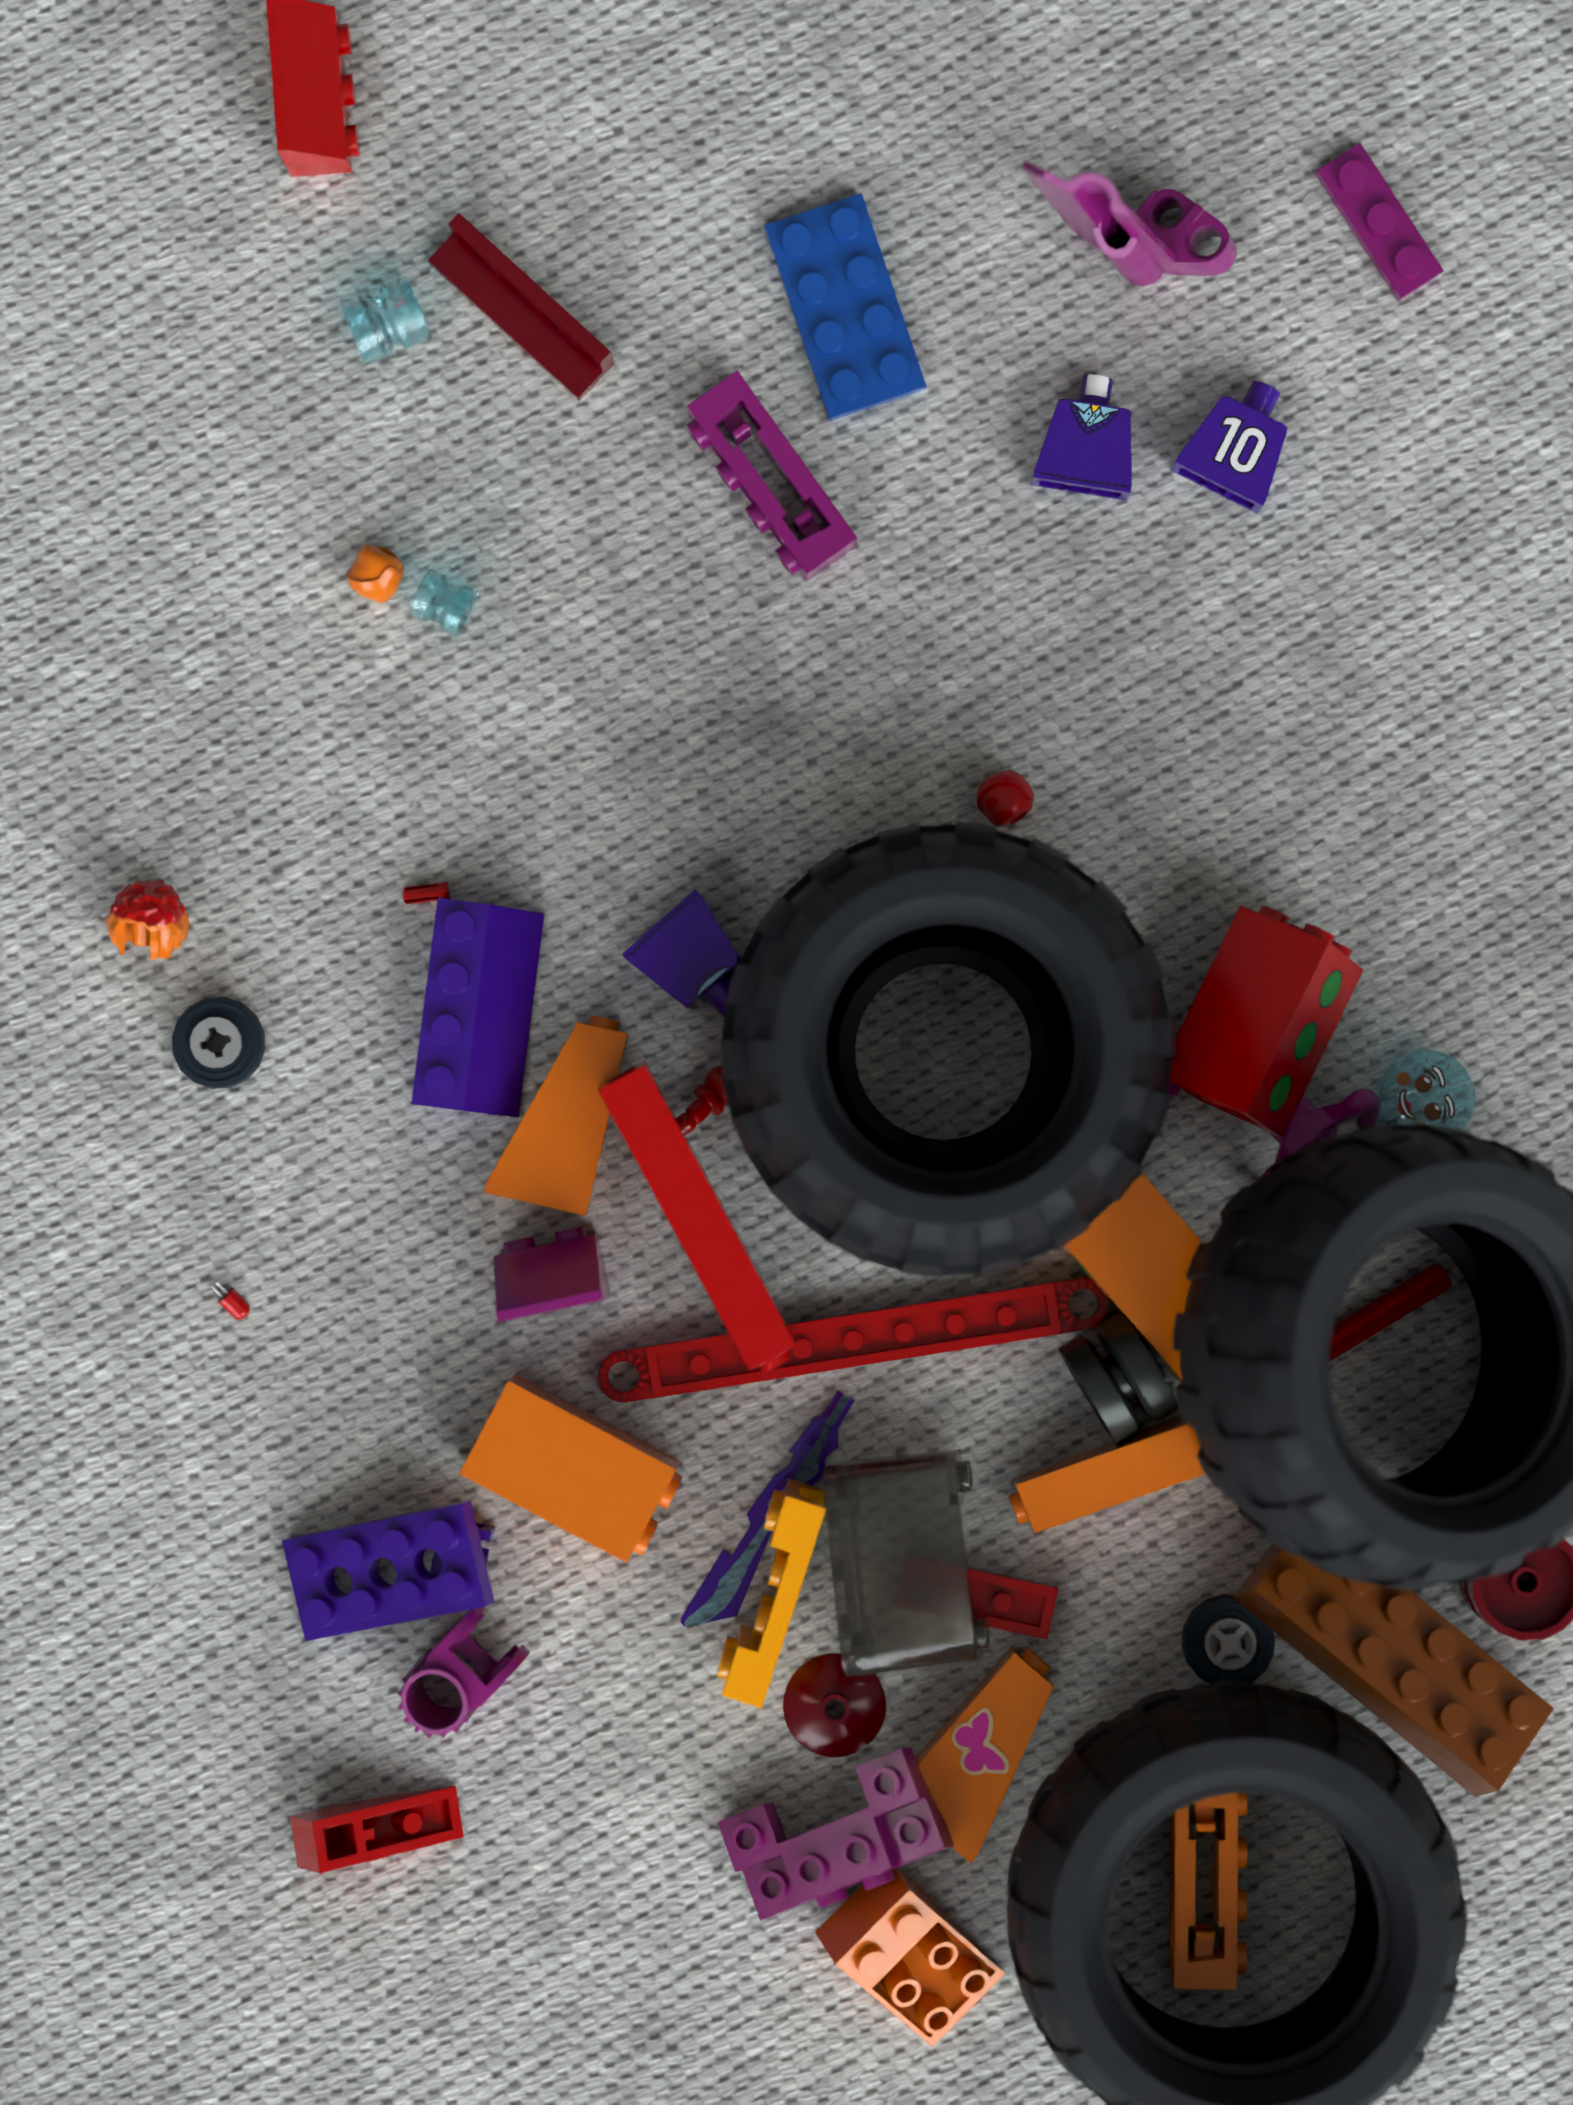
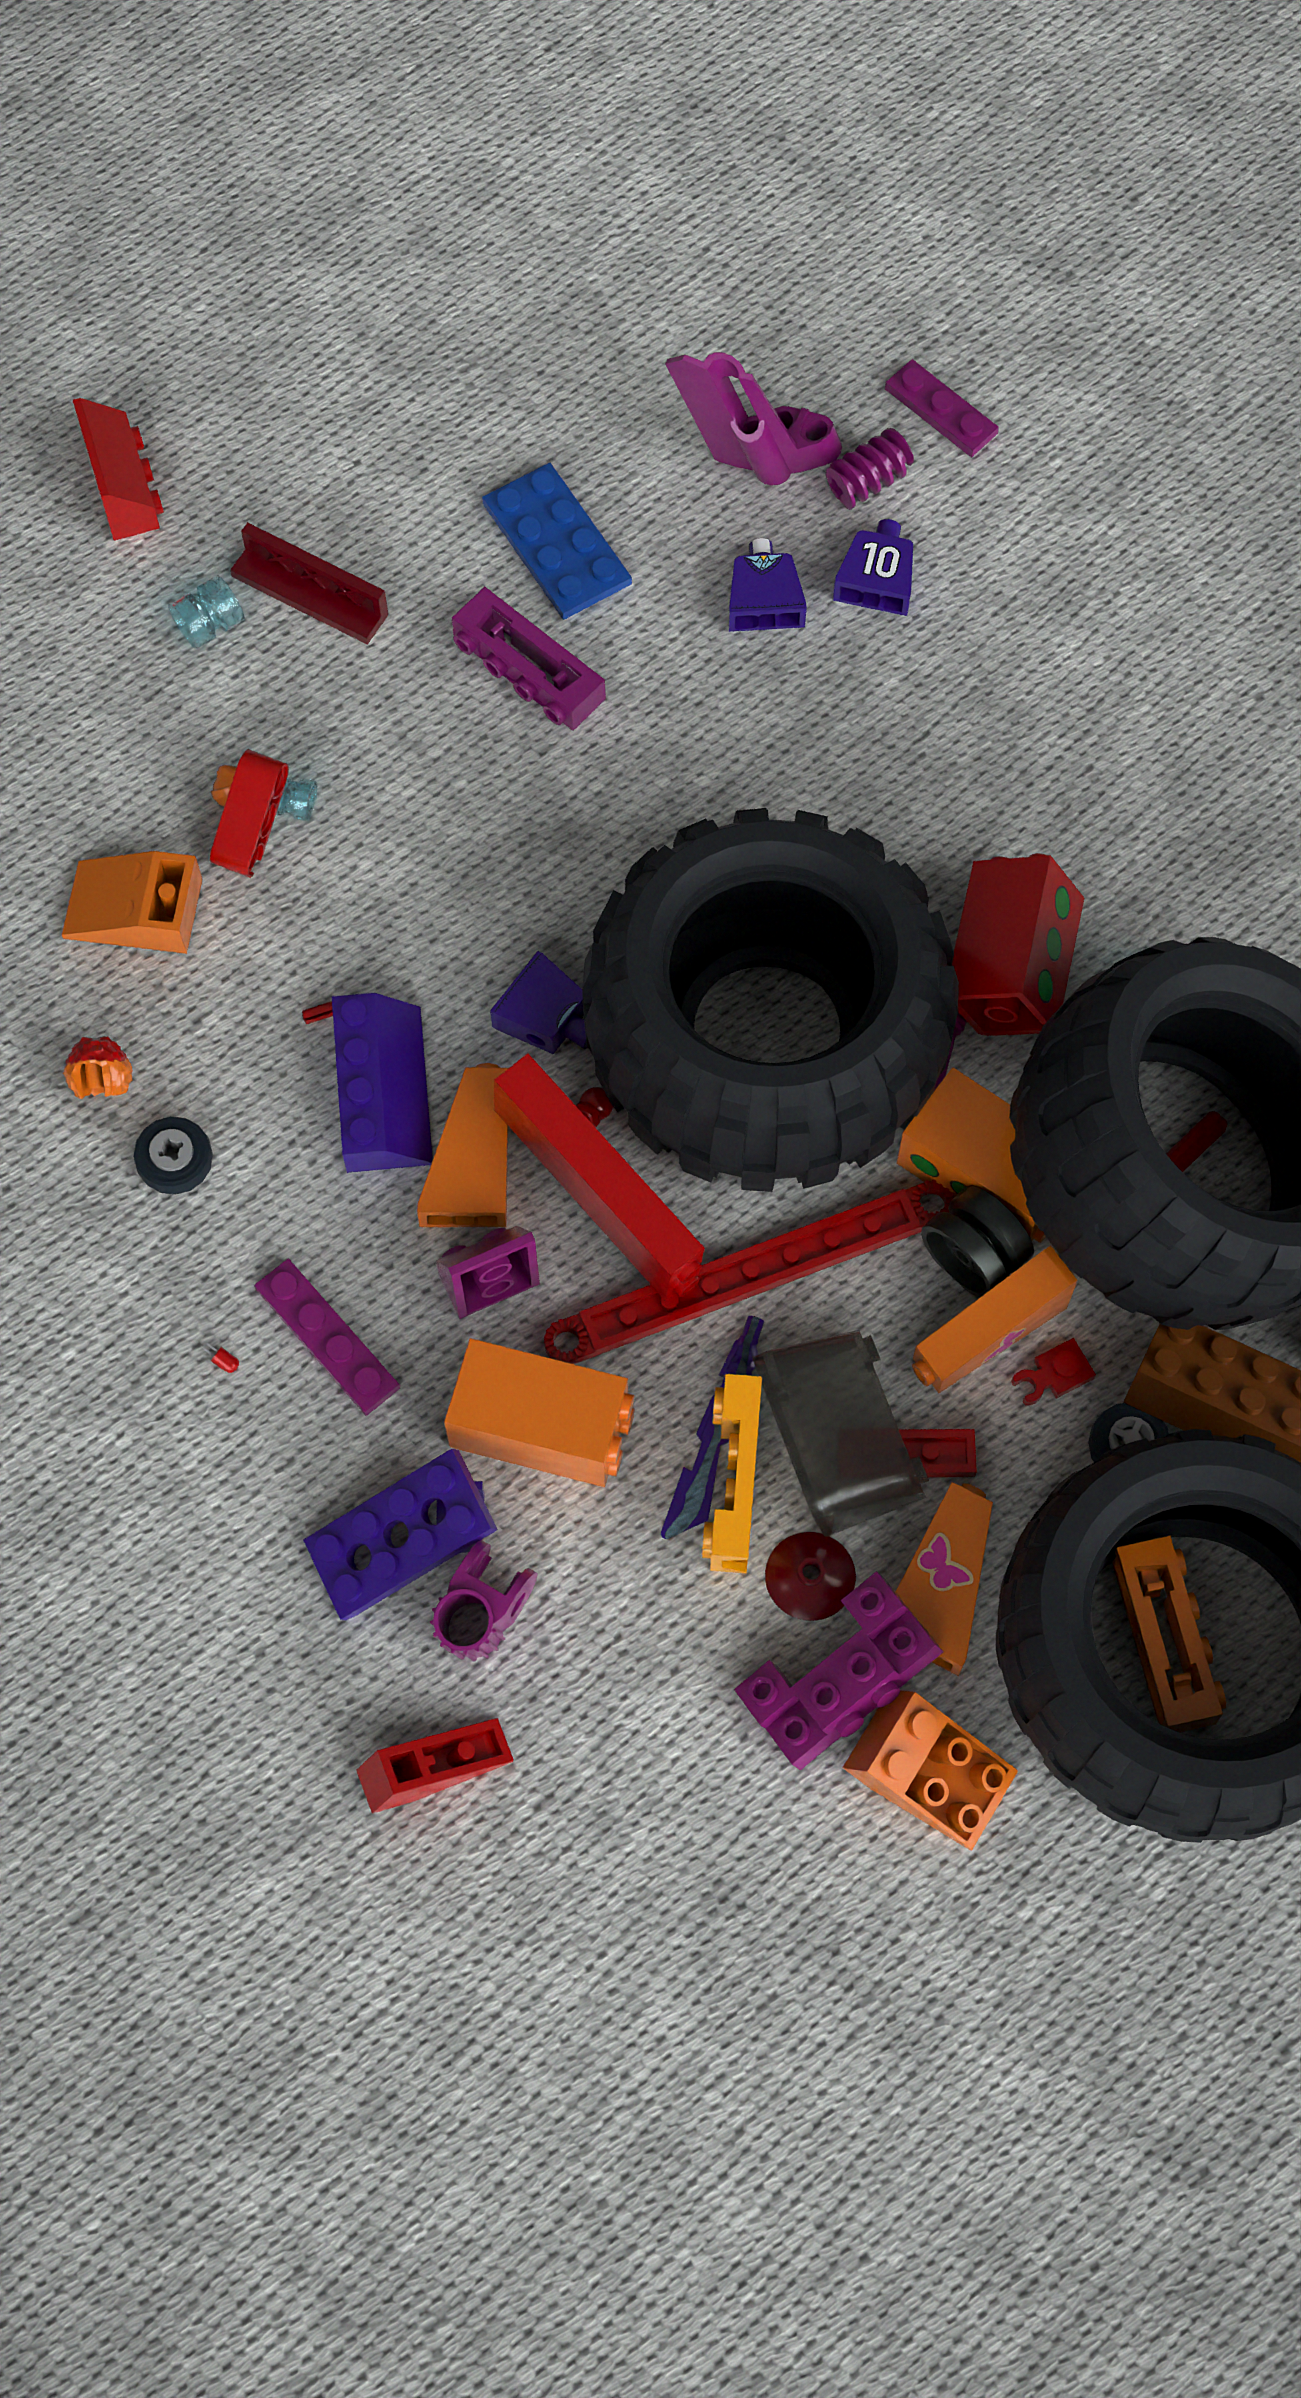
camera: 10 degrees left, 20 degrees down
none -> orange slope [62,851,203,954]
none -> red beam [210,749,289,878]
none -> magenta plate [254,1258,401,1416]
none -> magenta piece [825,428,914,510]
none -> red plate [1011,1337,1096,1406]

